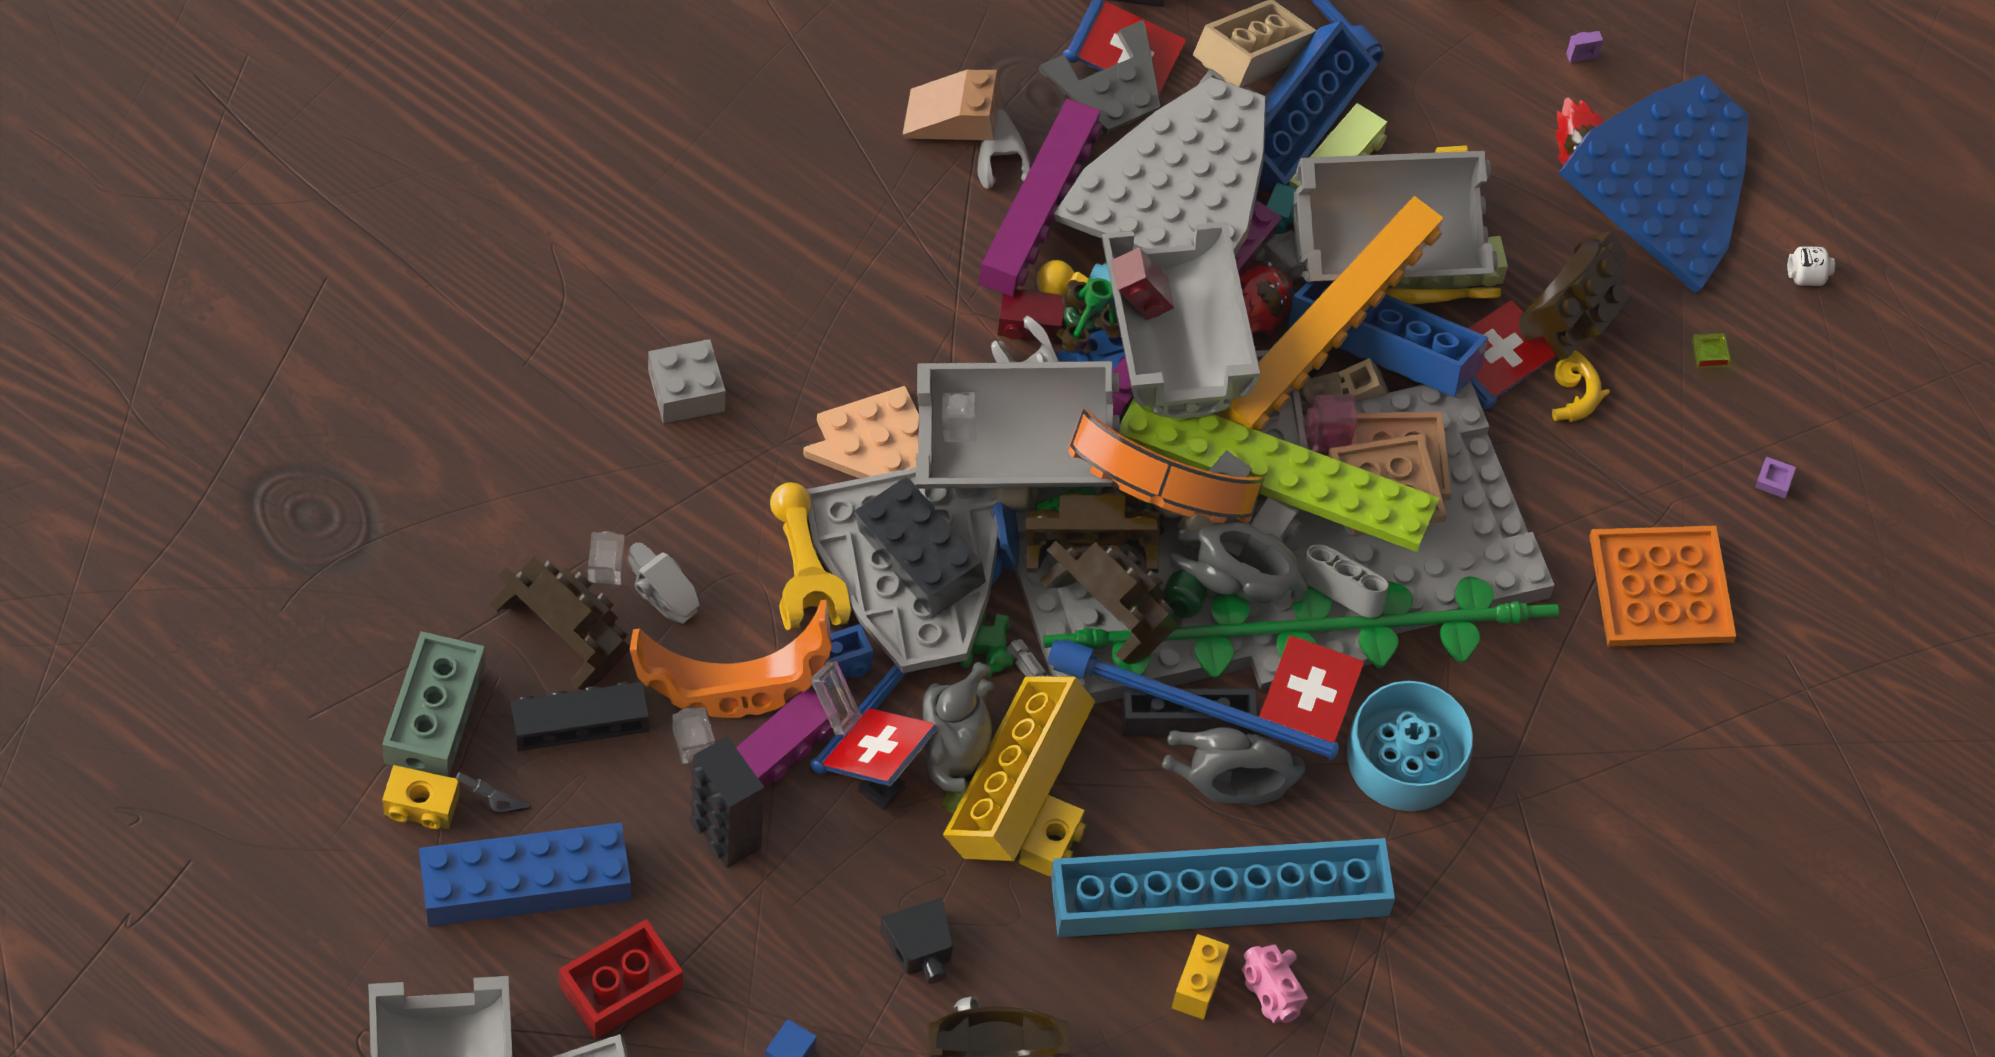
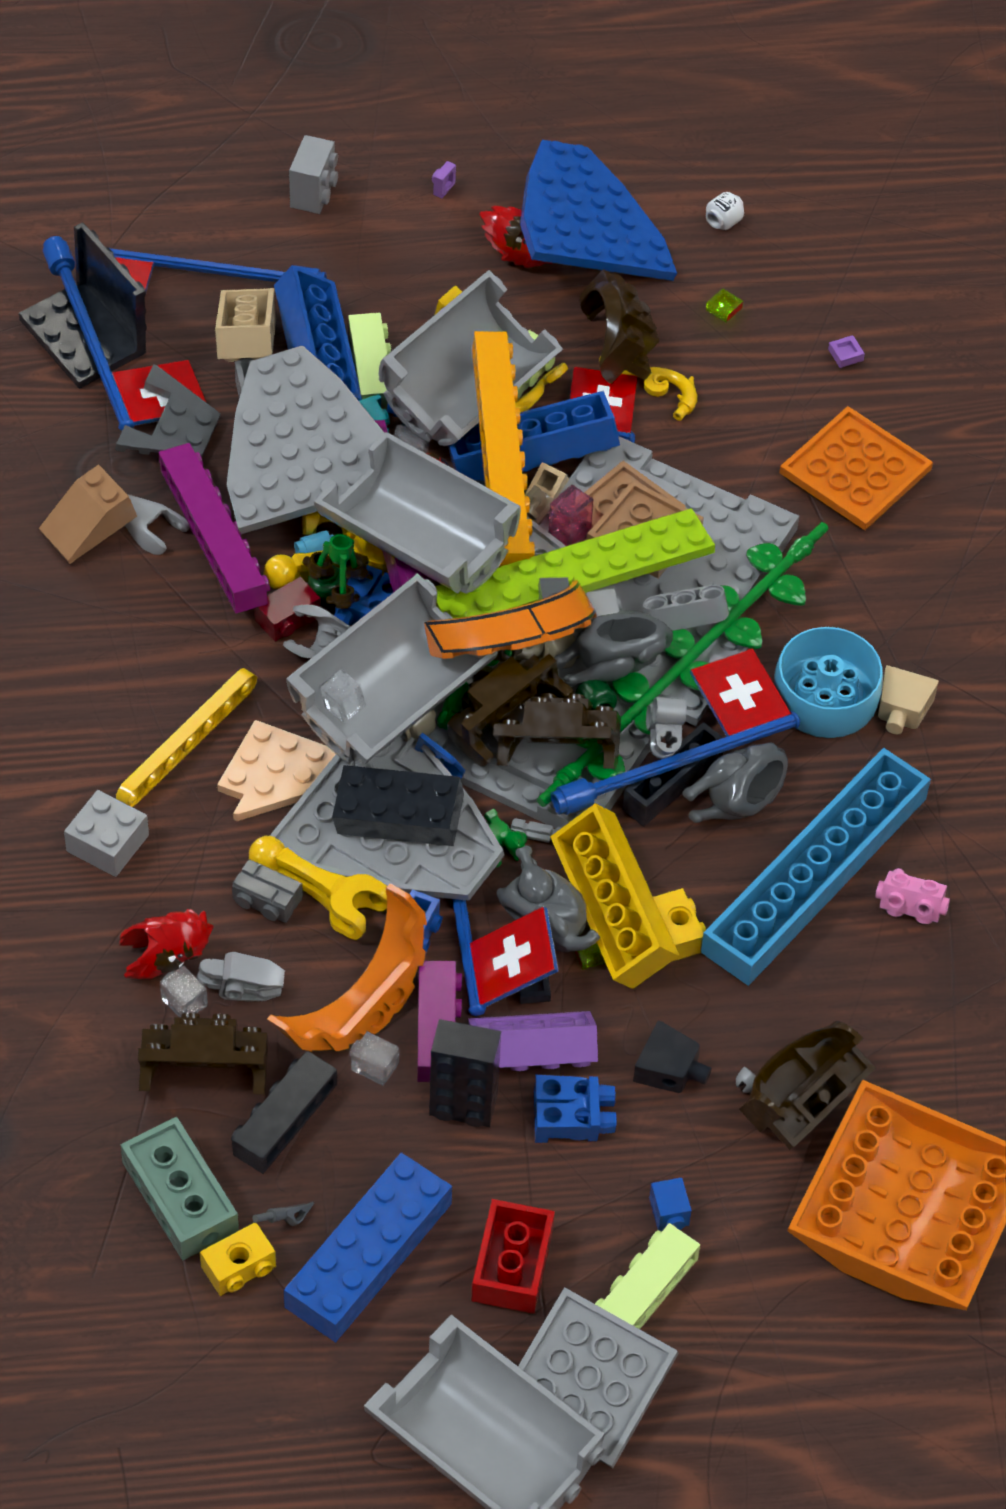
camera: 40 degrees left, 5 degrees down
clear tile [810,661,862,735] -> none
brick [1112,247,1174,321] -> none
yellow brick [1172,934,1229,1020] -> none
none -> yellow beam [116,668,257,807]
none -> red head [120,909,214,980]
none -> dark grey brick [232,860,303,923]
none -> medium lavender slope [468,1011,598,1071]
none -> blue hips [534,1075,617,1143]
none -> light grey piece [646,697,687,759]
none -> tan torso [878,665,939,734]

